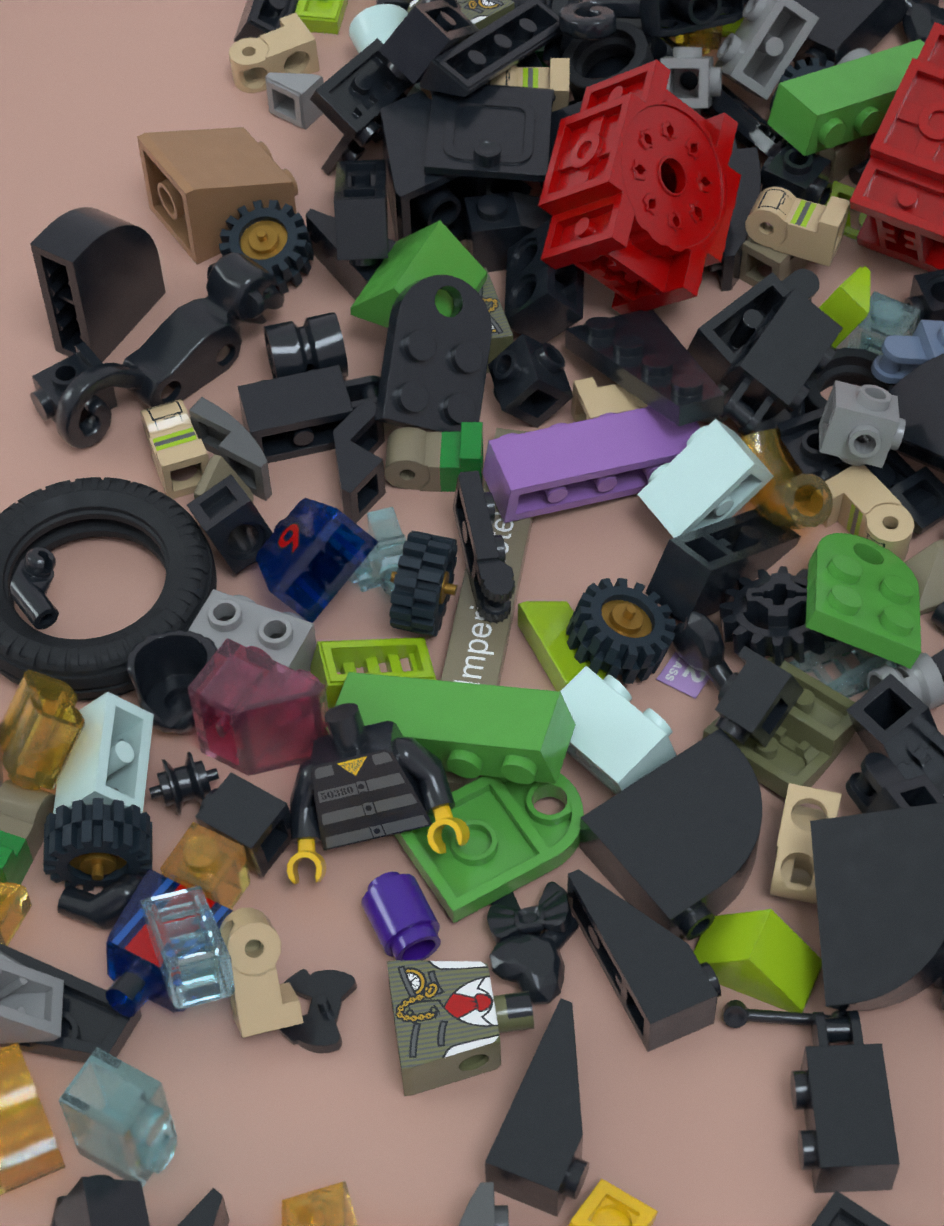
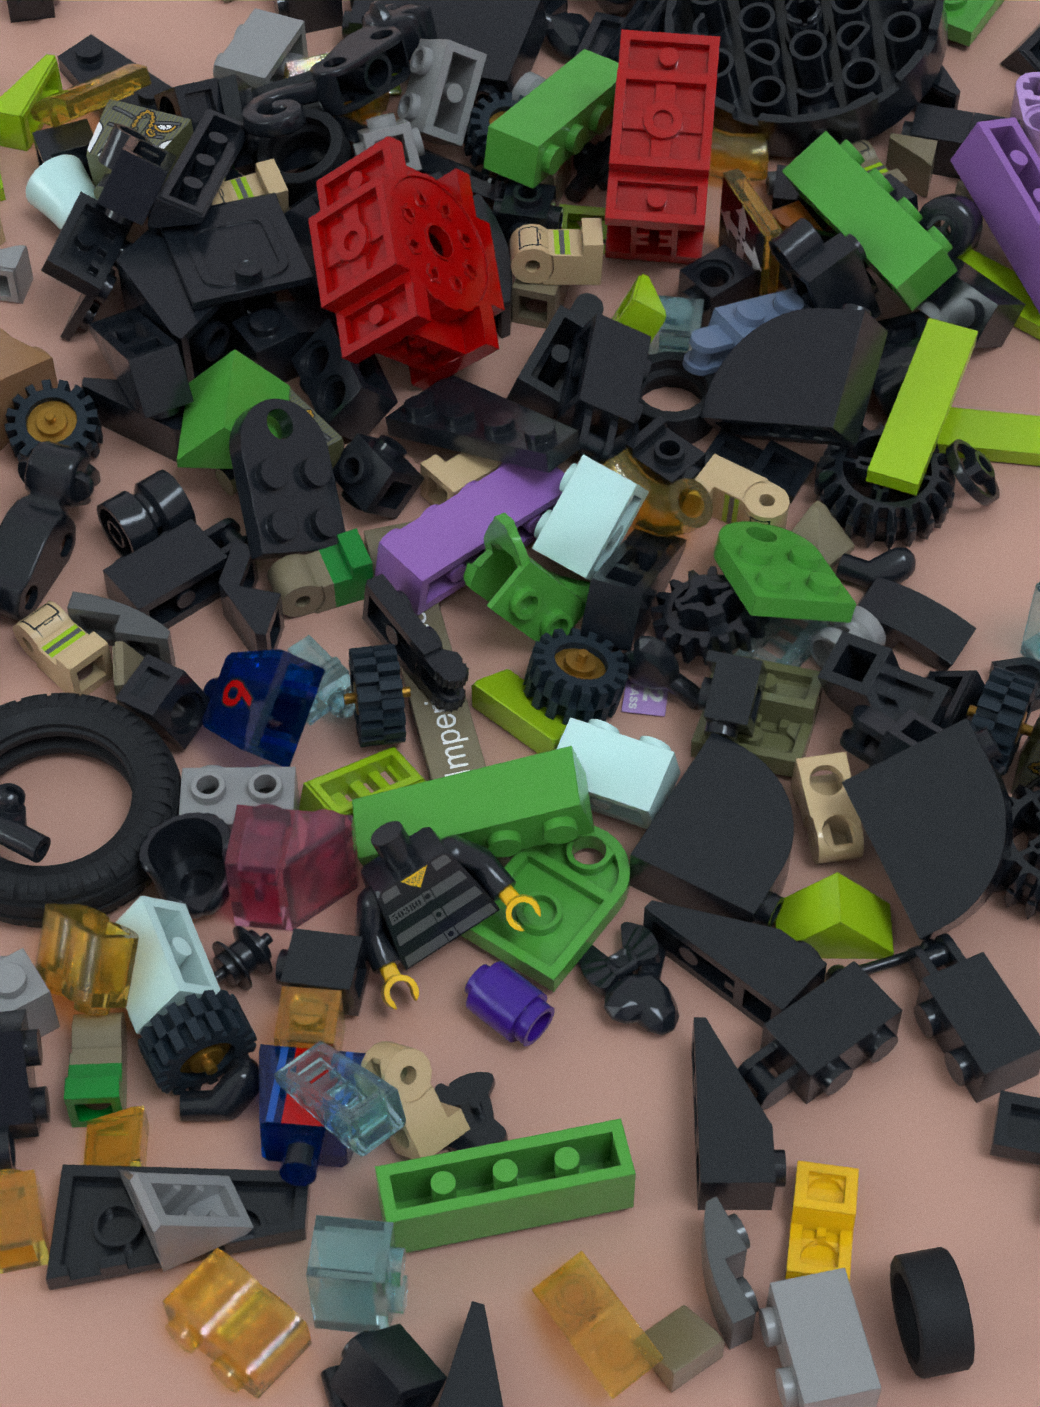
camera: 25 degrees left, 0 degrees up
torso [387,960,534,1096] -> none
light grey brick [819,380,906,468] -> none
none -> bright green brick [375,1118,636,1256]
none -> bright green piece [463,512,590,642]
none -> black brick [738,961,902,1109]

